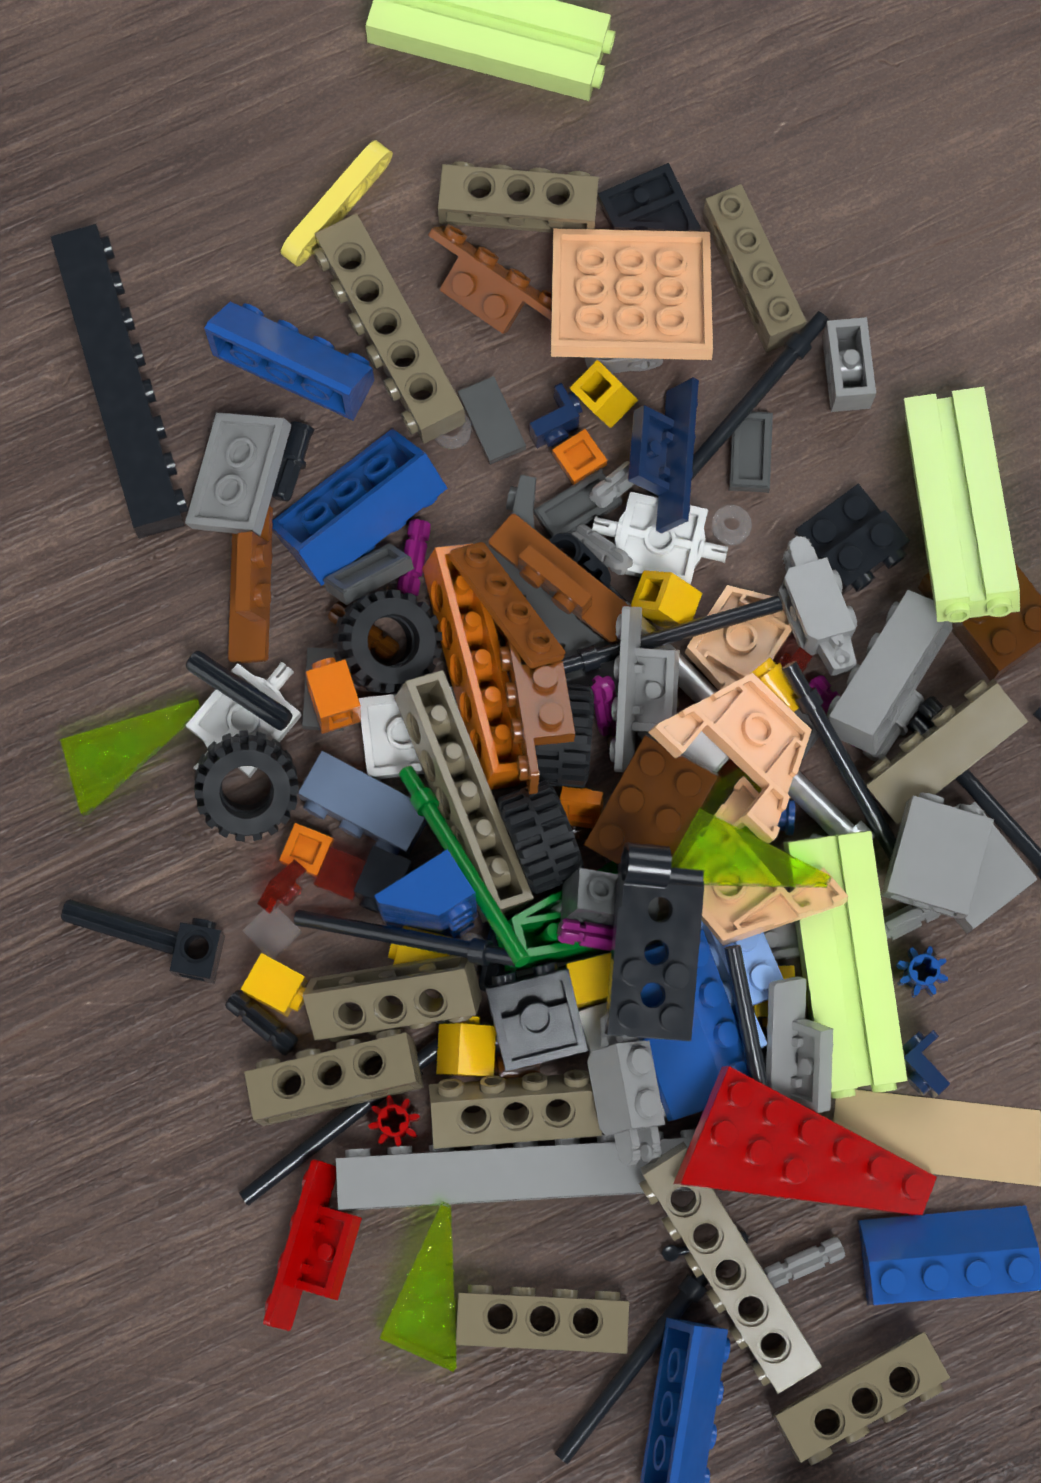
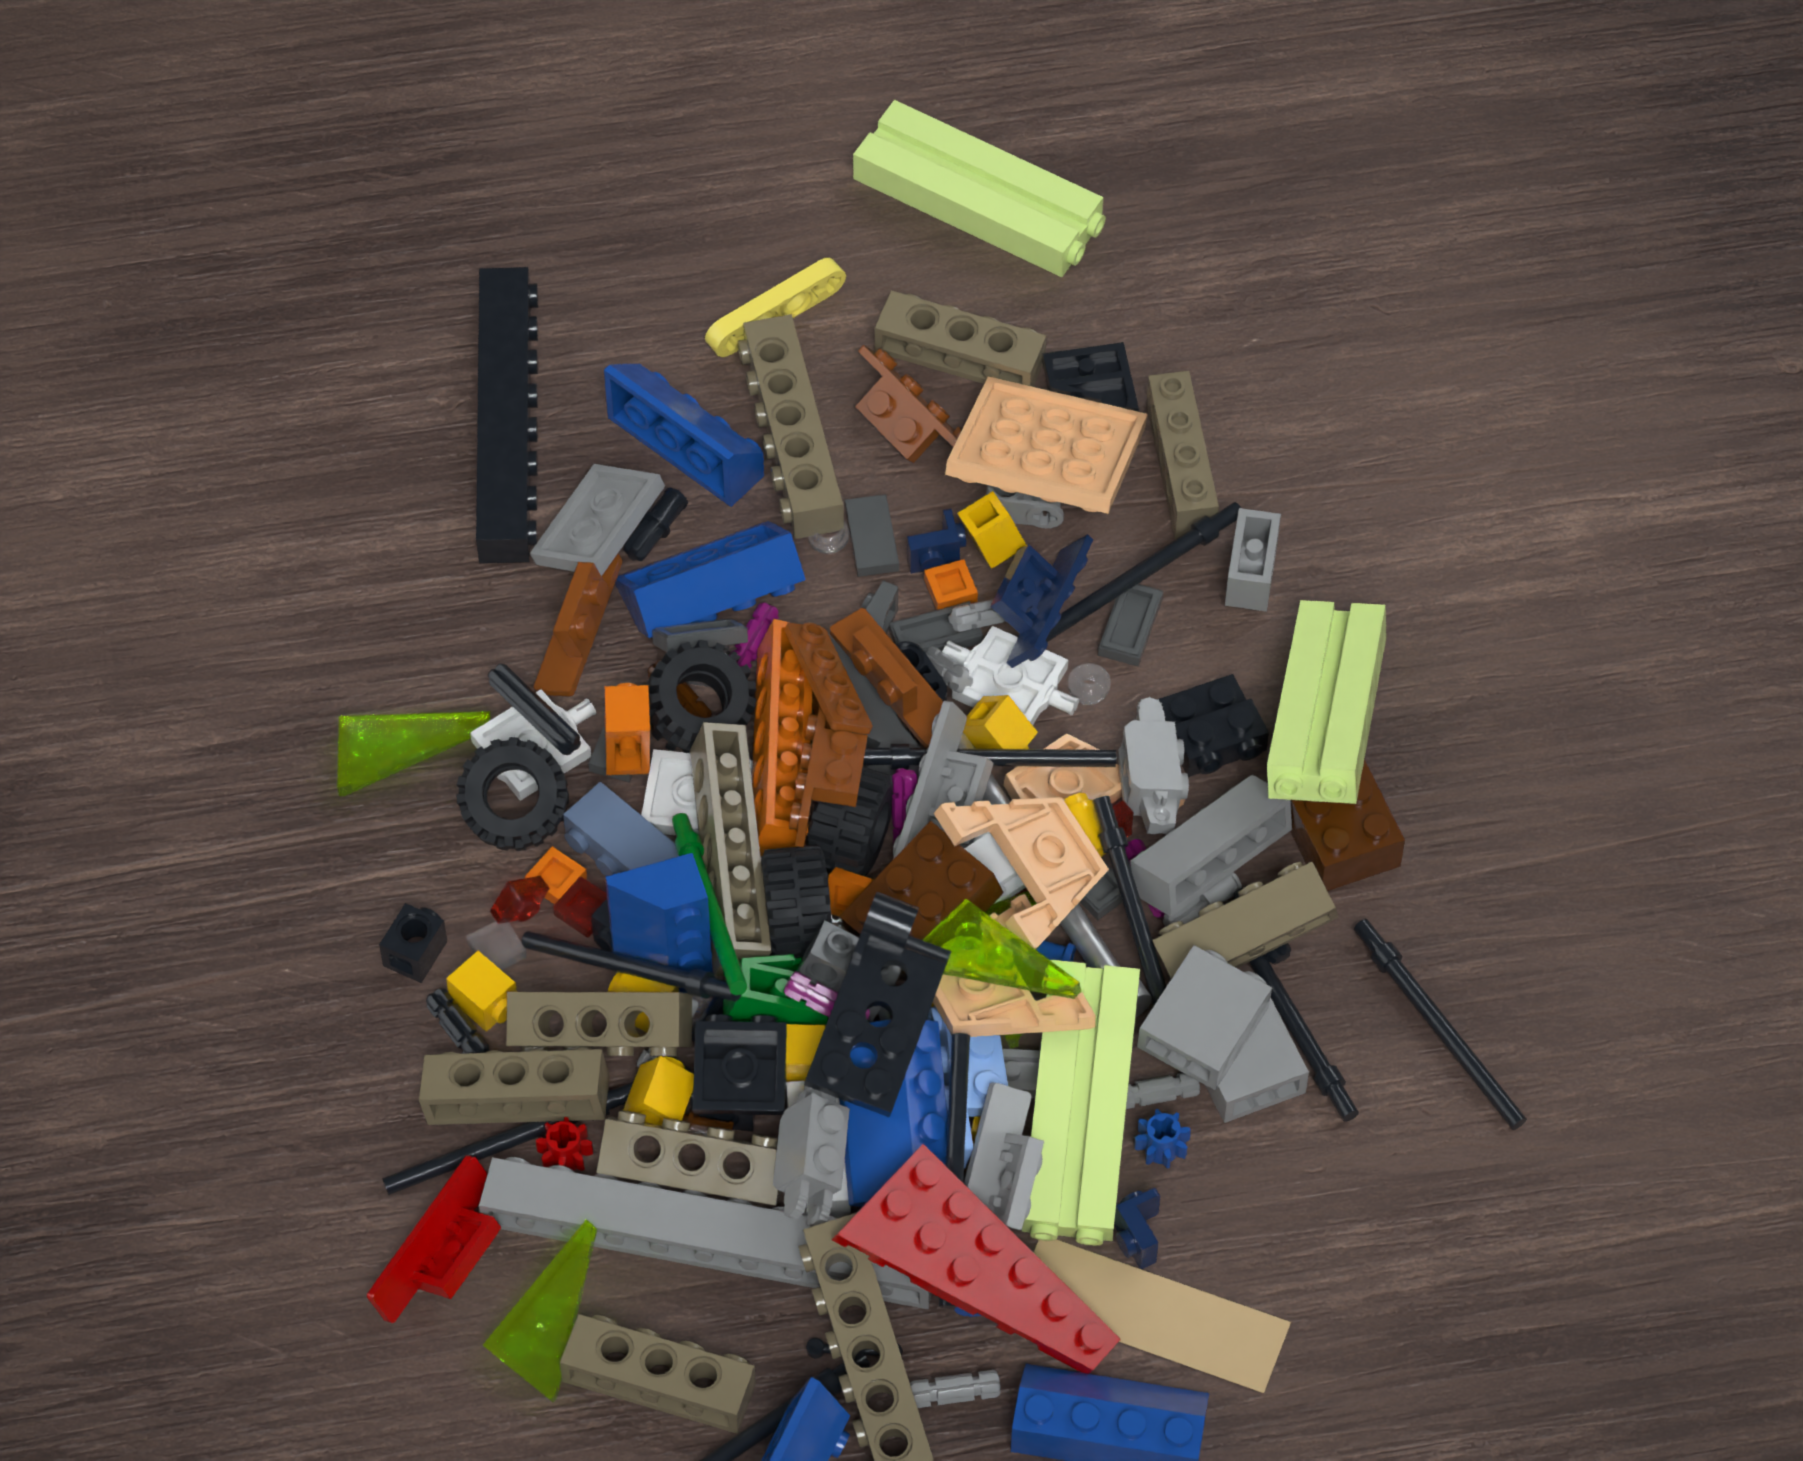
camera: 15 degrees right, 20 degrees down
black axle [61,899,178,955] -> none

